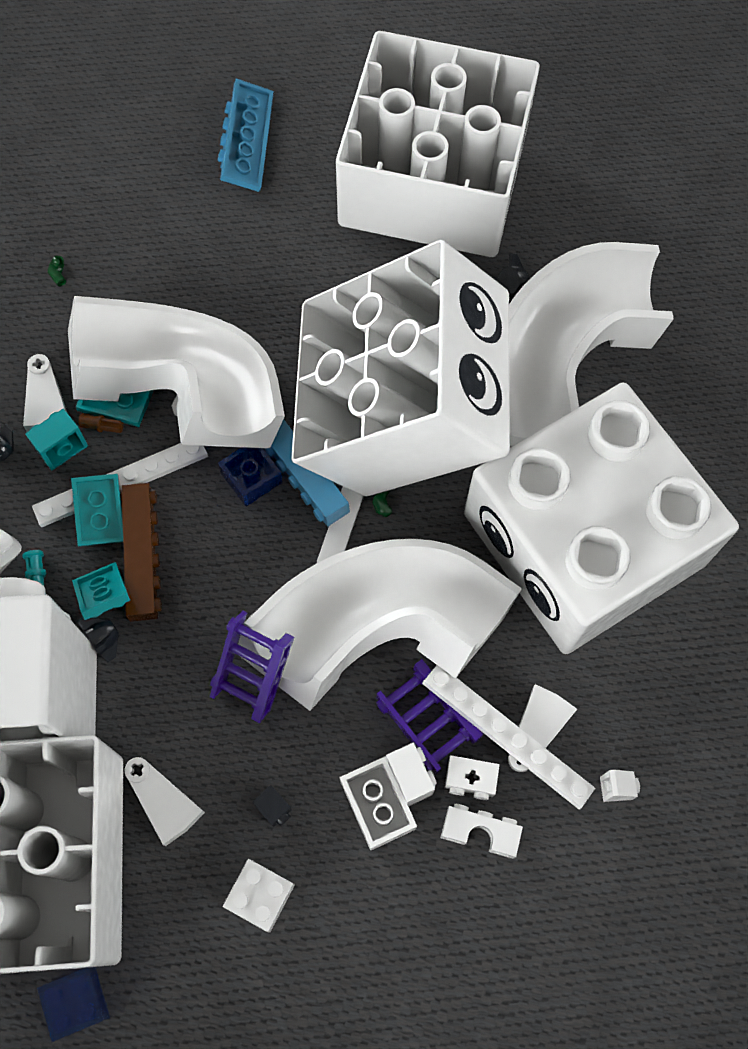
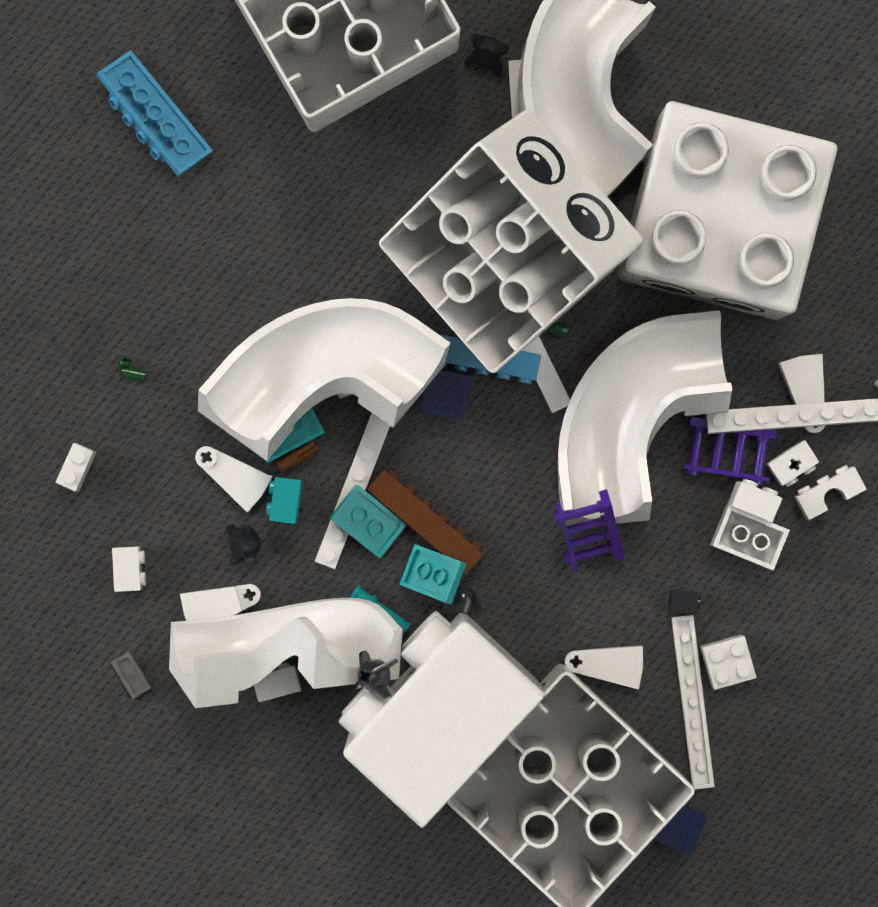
camera: 45 degrees left, 20 degrees up
none -> white tile [671,615,714,790]

